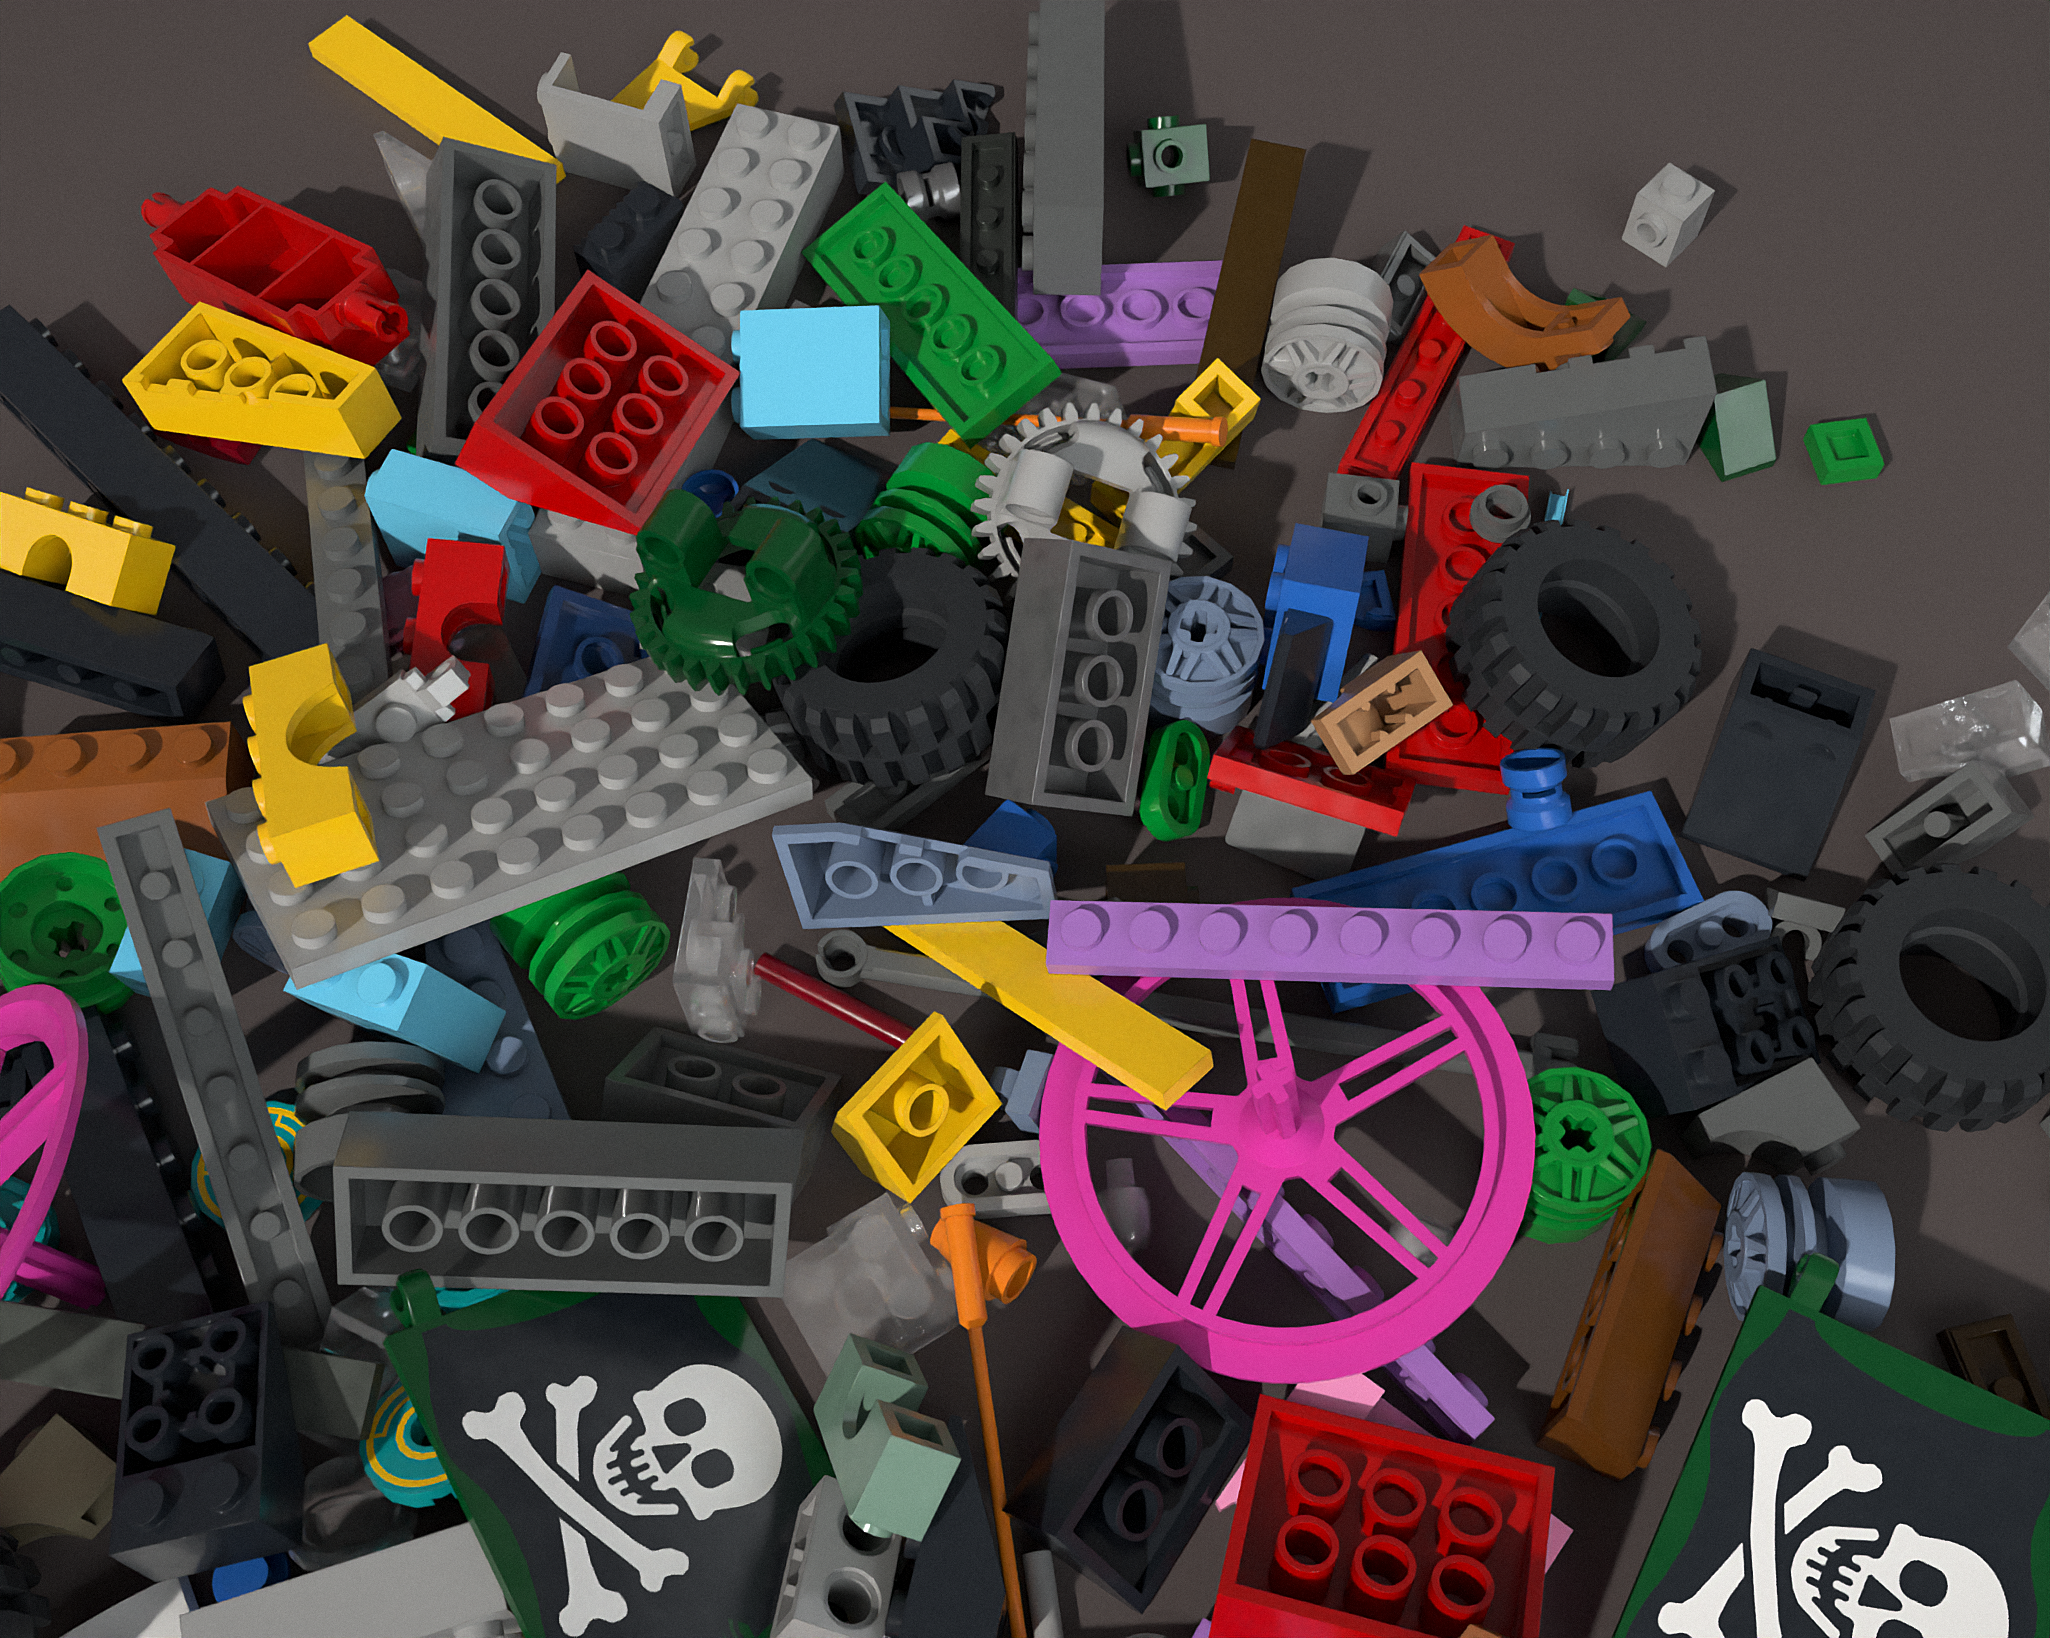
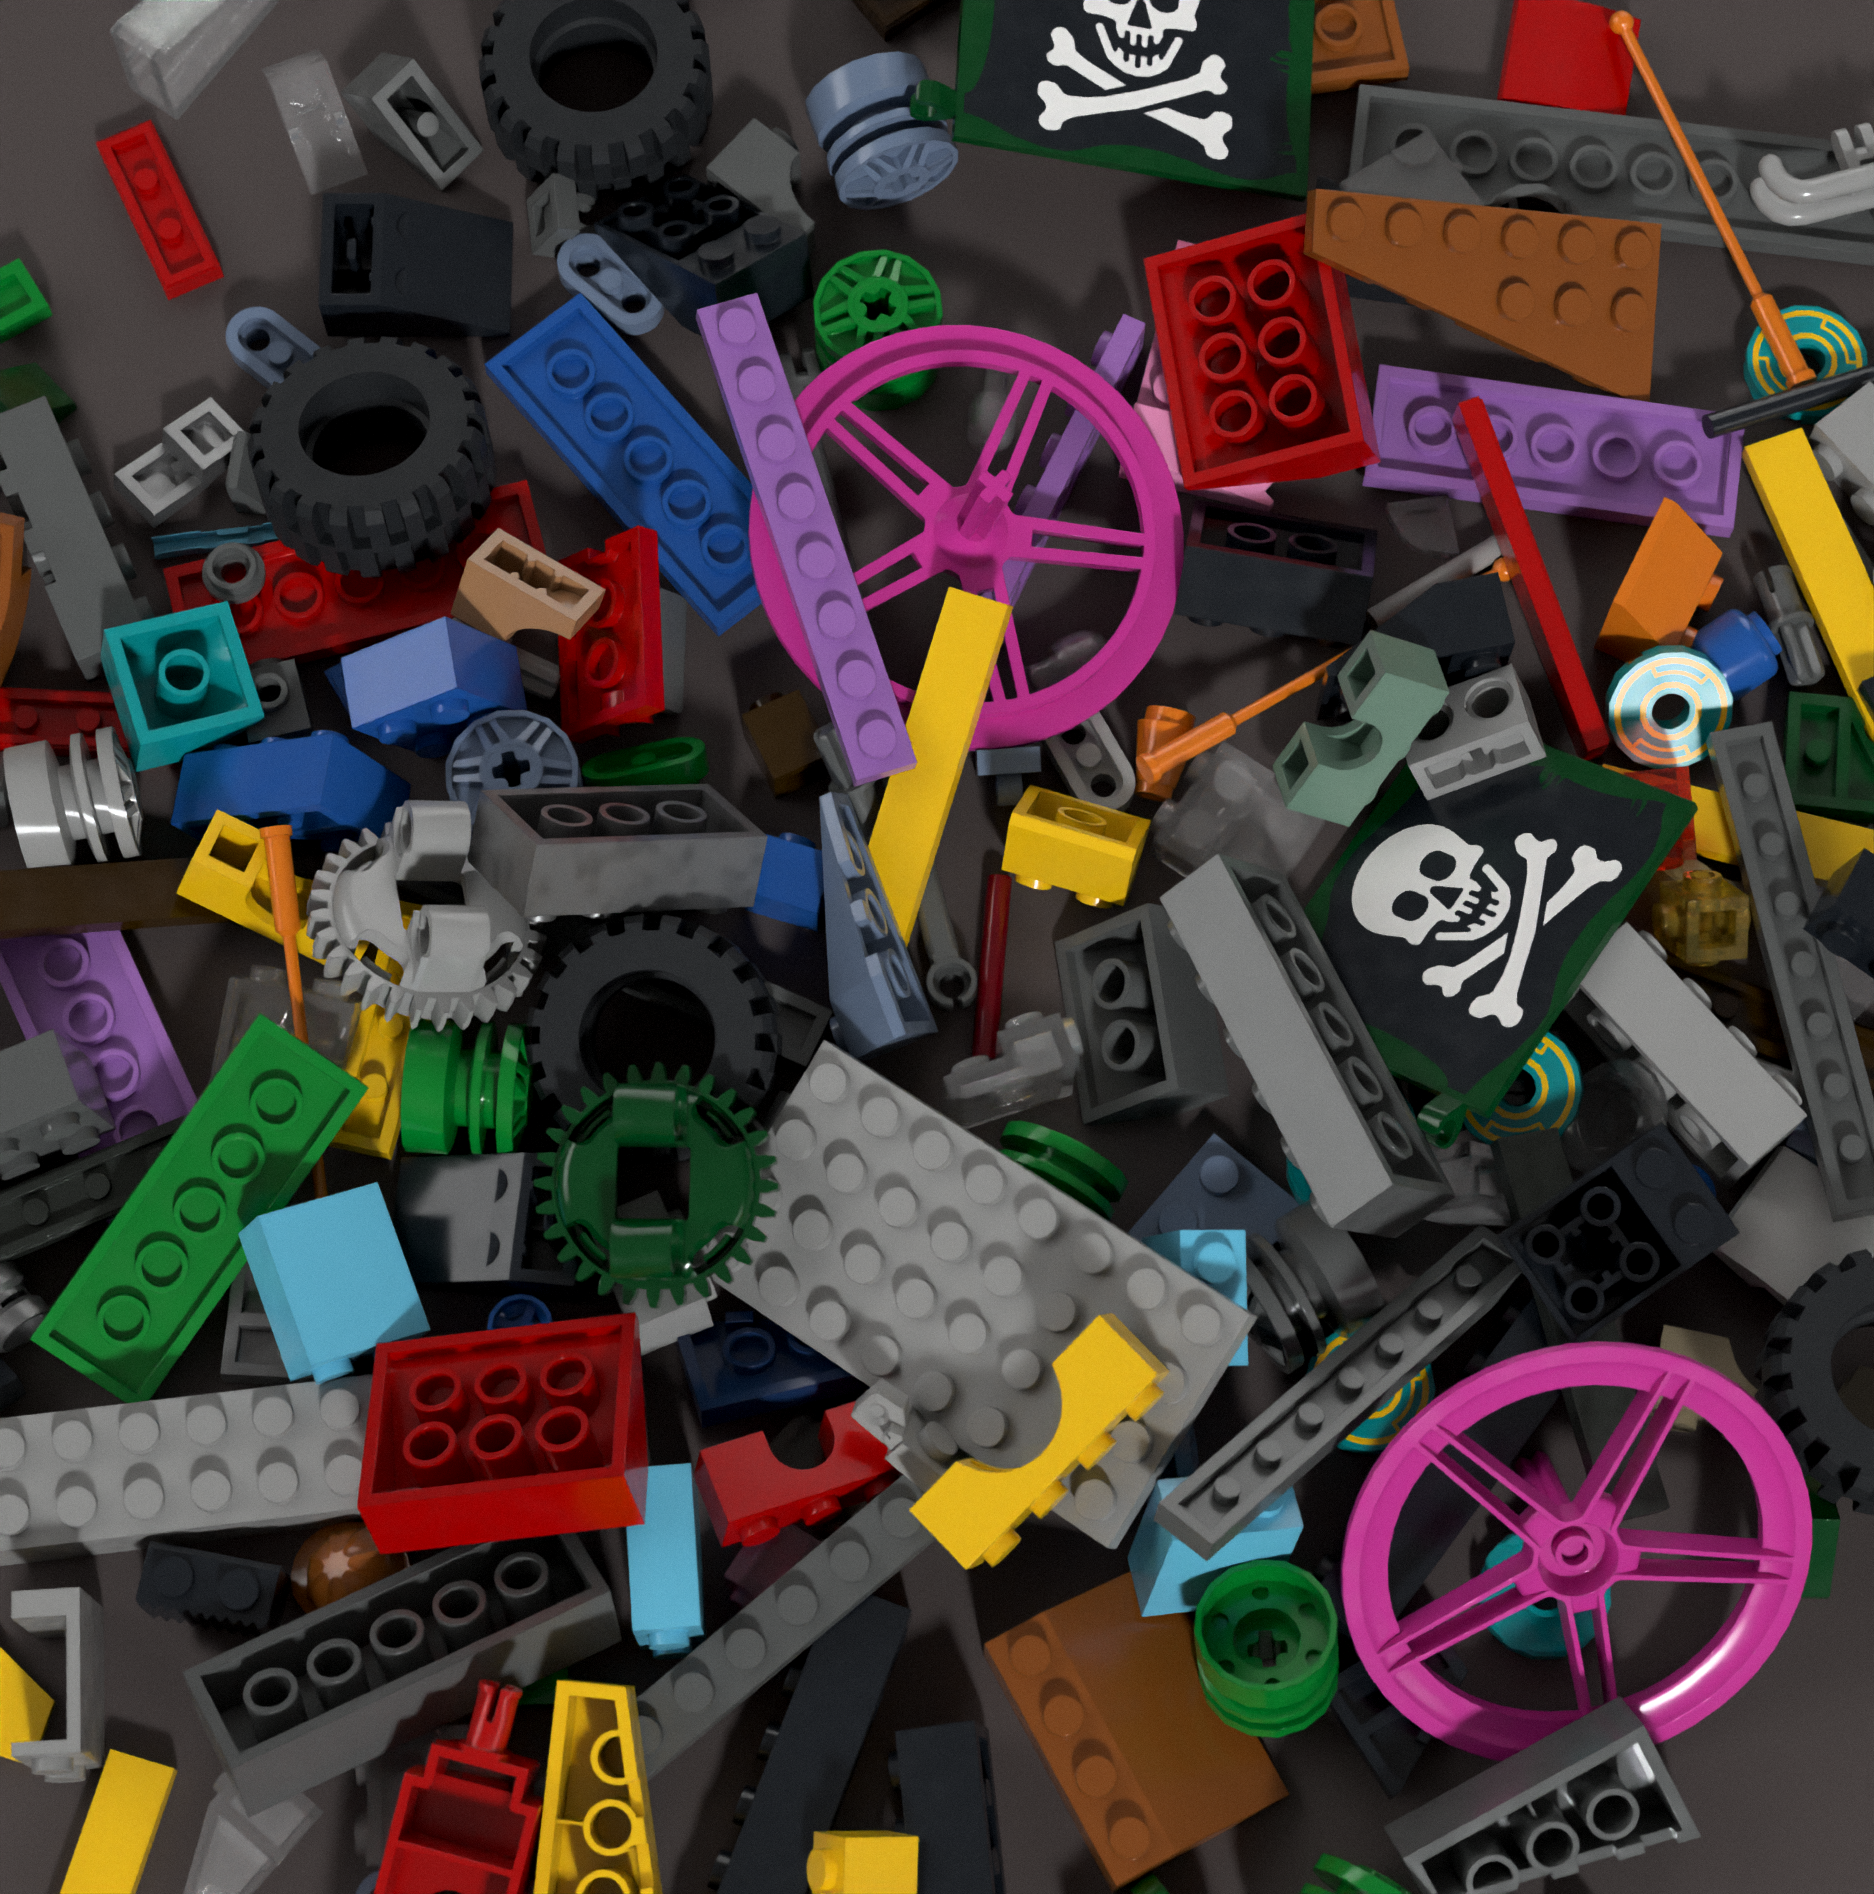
camera: 115 degrees left, 10 degrees up
black slope [1253,608,1333,750] -> none
blue wheel [1500,747,1572,831] -> none
reddish brown slope [1535,1149,1724,1483] -> none
none -> red tile [95,119,224,300]
none -> teal slope [100,601,265,772]
none -> flat silver slope [114,397,244,528]
none -> blue wedge [171,730,411,852]
none -> sand blue plate [226,307,321,389]

